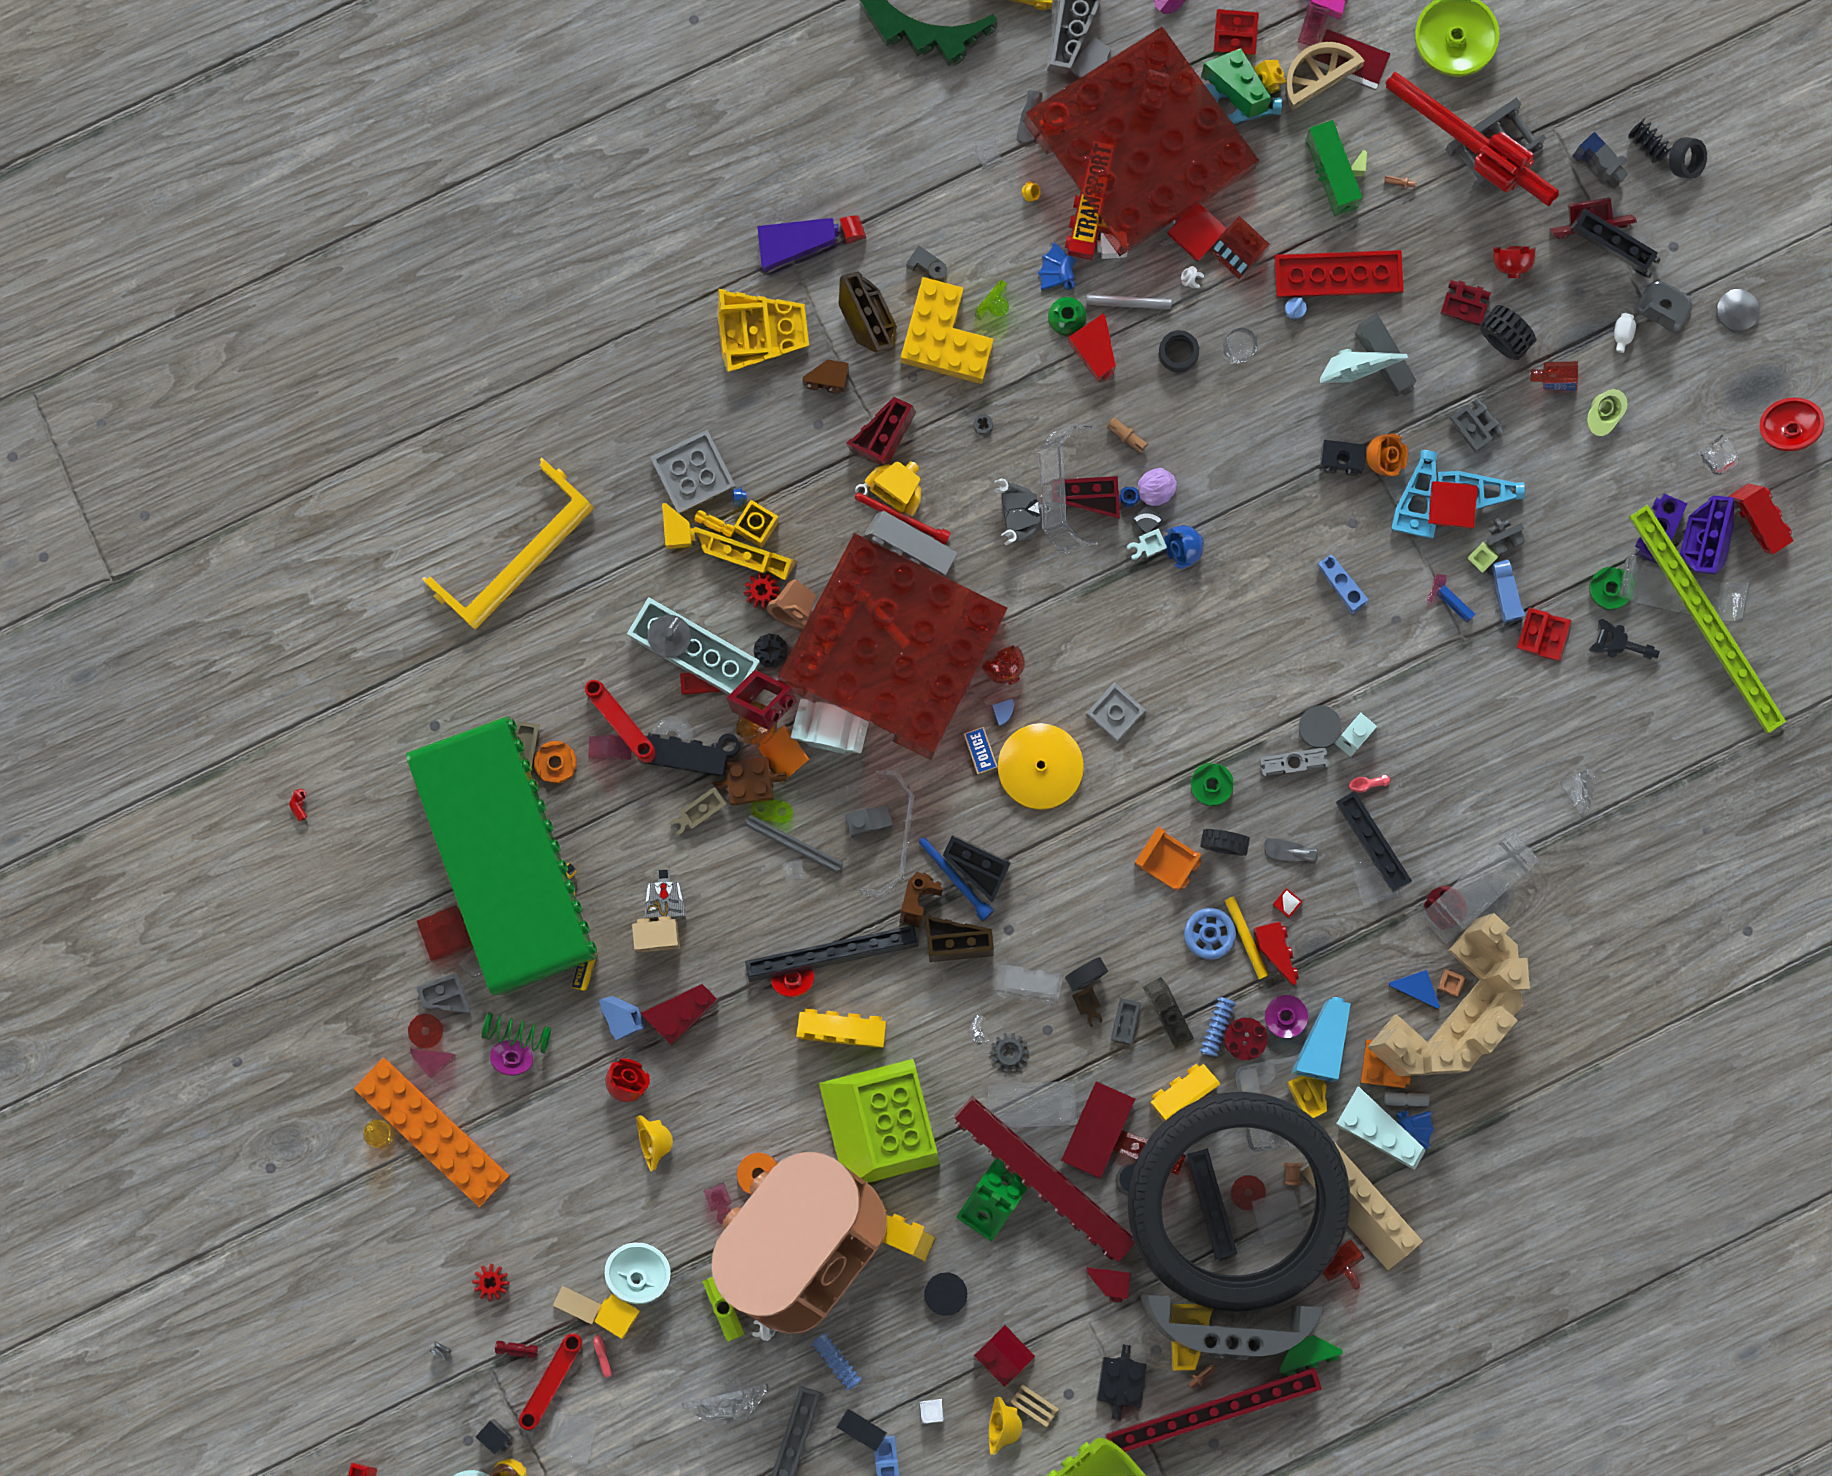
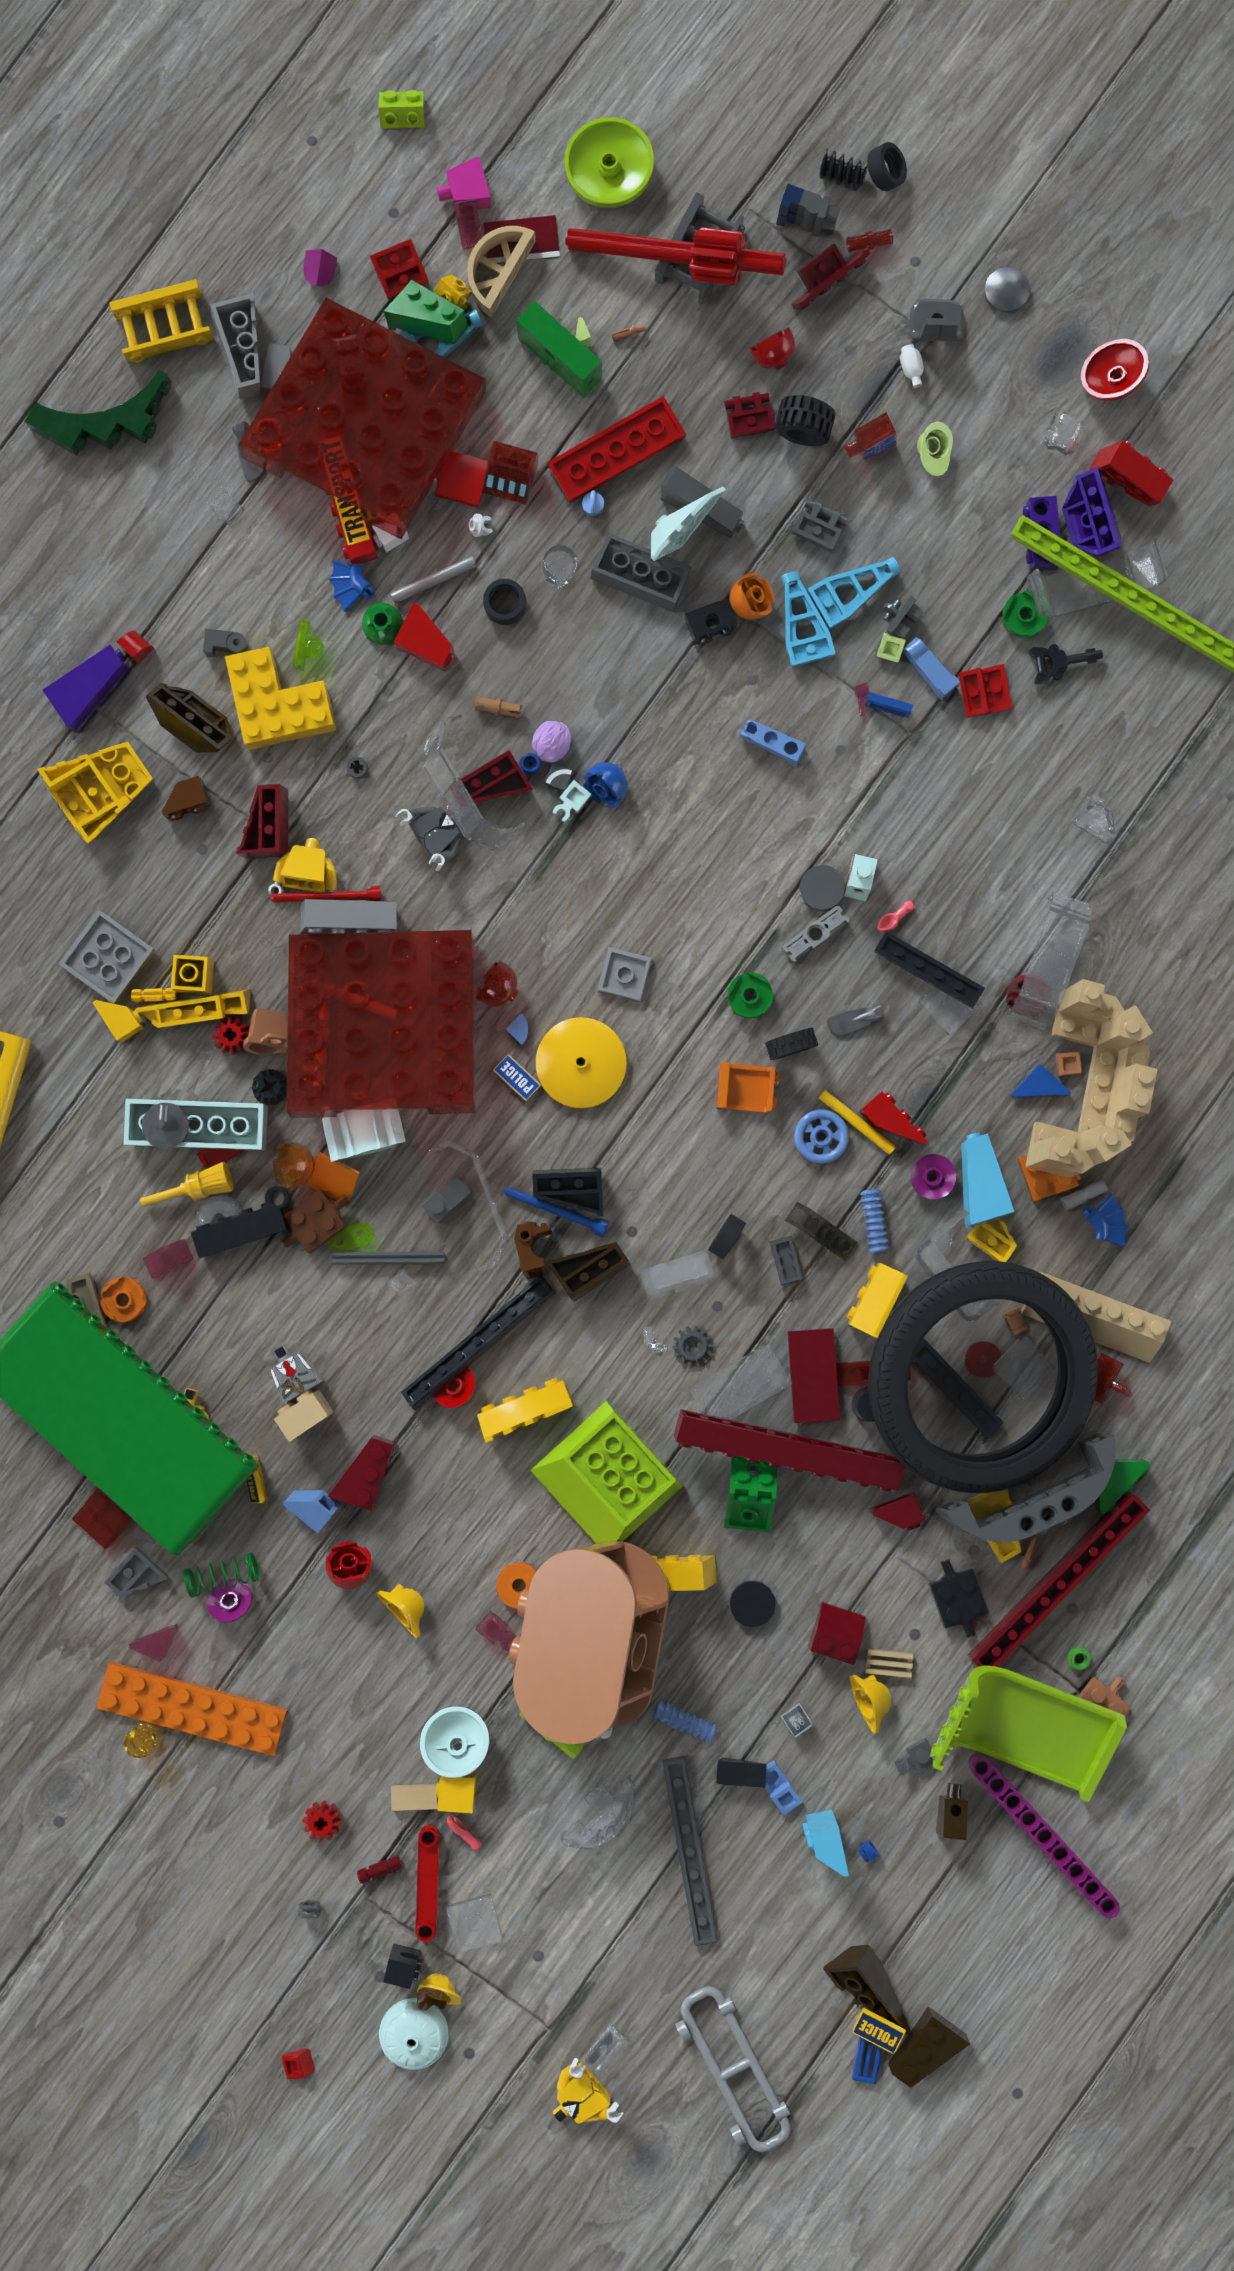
camera: 25 degrees left, 5 degrees up
clear red piece [408,1014,443,1049] -> none
red piece [585,680,655,763] -> none
dark tan plate [669,787,727,835] -> none
dark red window [727,670,797,730] -> none
blue plate [733,487,747,508] -> none
yellow plate [1021,181,1040,202] -> none
dark brown plate [1072,986,1102,1027] -> none
dark red plate [1224,1017,1268,1061] -> none
tile [1272,888,1303,918] -> none
light aqua wedge [1337,1086,1425,1170] -> none
red slope [1428,481,1477,529] -> none
black hinge [1570,209,1661,279] -> none
none -> yellow piece [140,1162,234,1207]
none -> dark grey slope [590,533,692,612]
none -> clear red pin [846,229,893,252]

